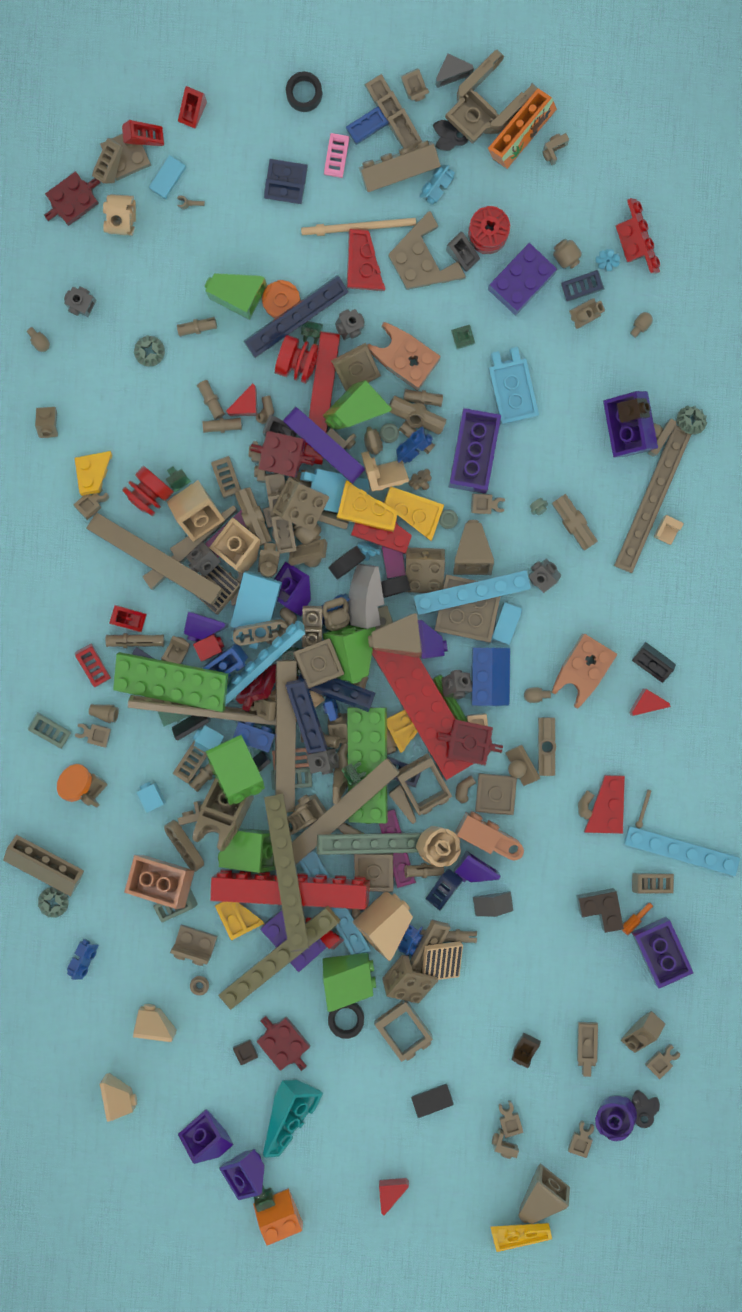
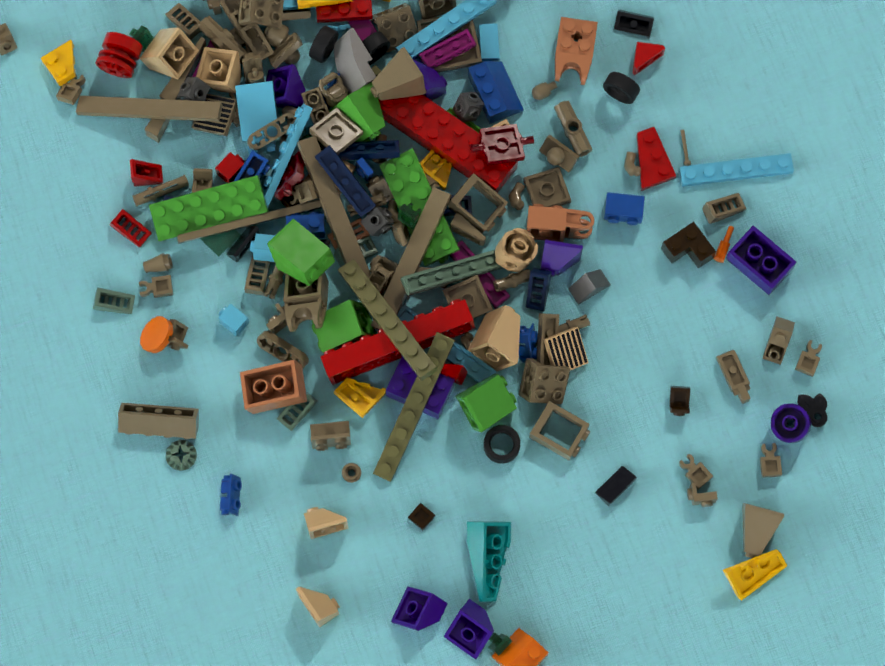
camera: 25 degrees left, 15 degrees down
dark purple slope [183,612,229,642] -> none
dark red plate [256,1016,310,1071] -> none
red slope [379,1178,409,1216] -> none
none -> magenta tile [419,29,477,69]
none -> black tyre [603,72,640,104]
none -> blue brick [604,192,645,225]

